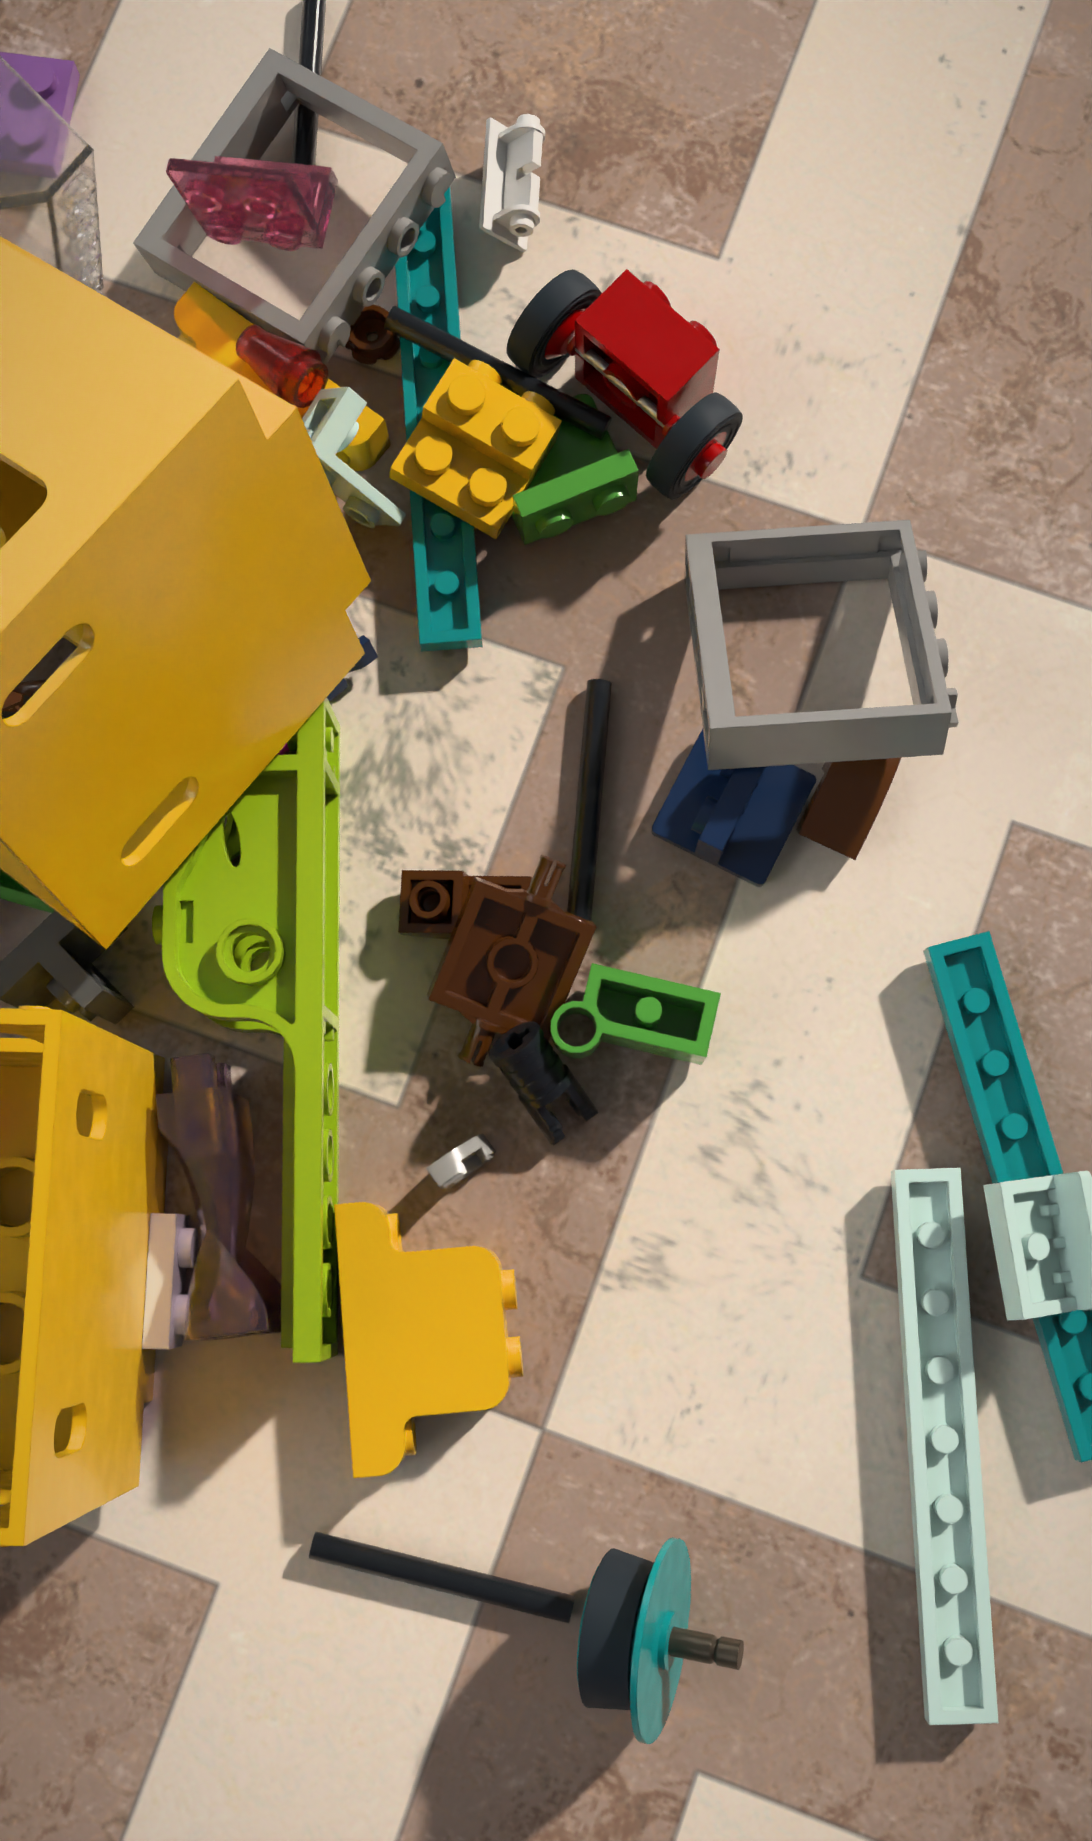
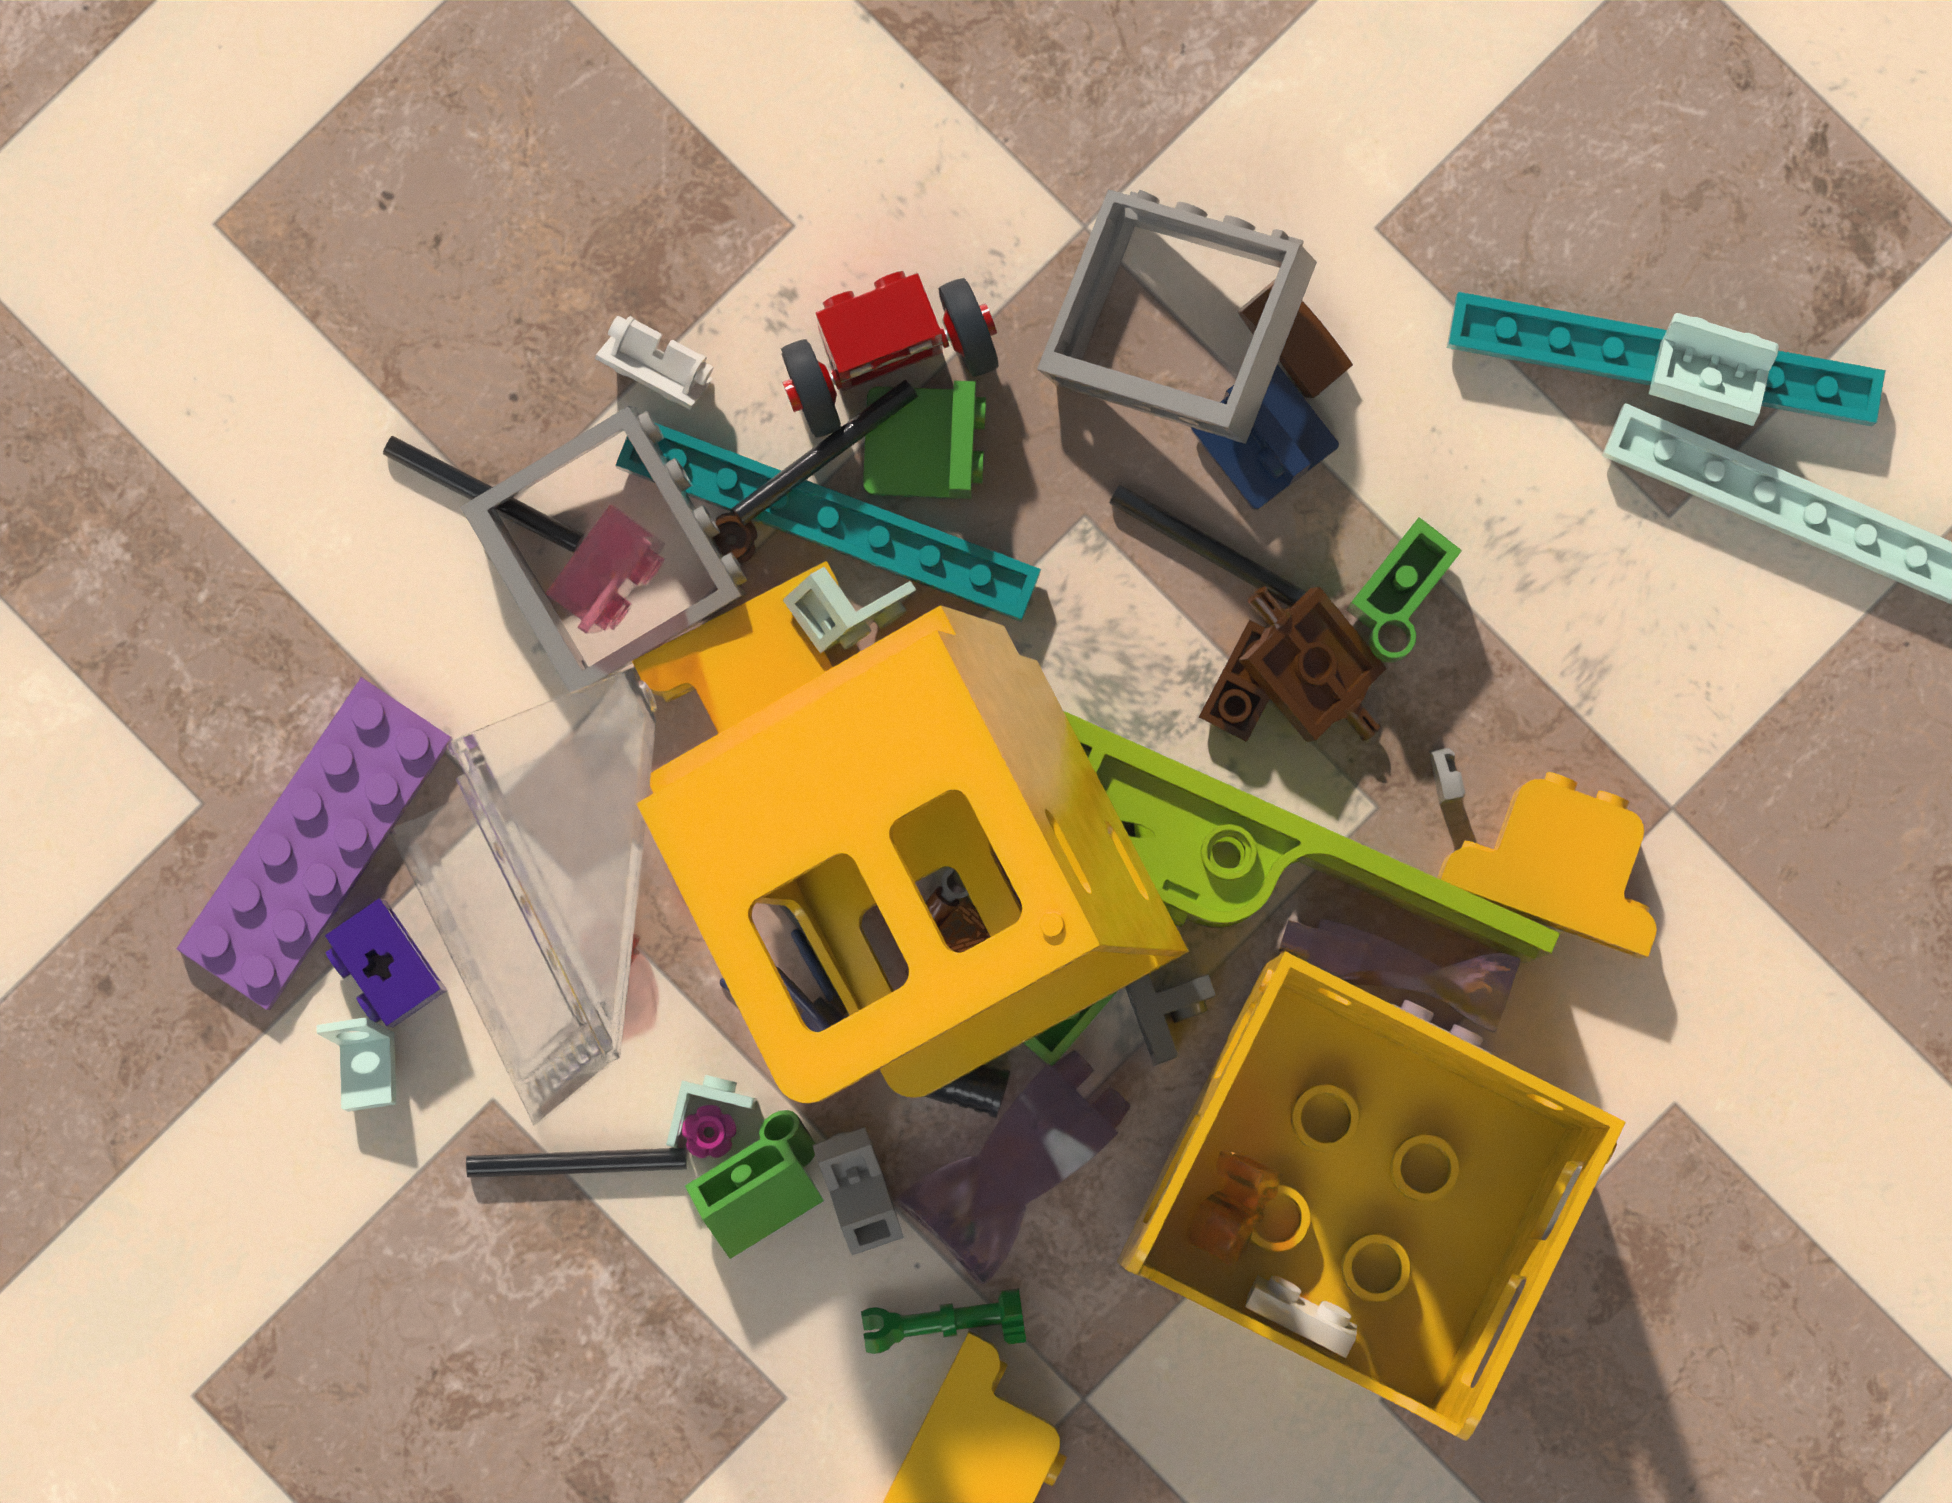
camera: 70 degrees left, 5 degrees up
clear red cone [235,325,329,408] -> none
black bar [309,1532,575,1623] -> none
yellow plate [389,358,562,539] -> none
black hinge [489,1021,598,1145] -> none
piece [577,1537,744,1744] -> none

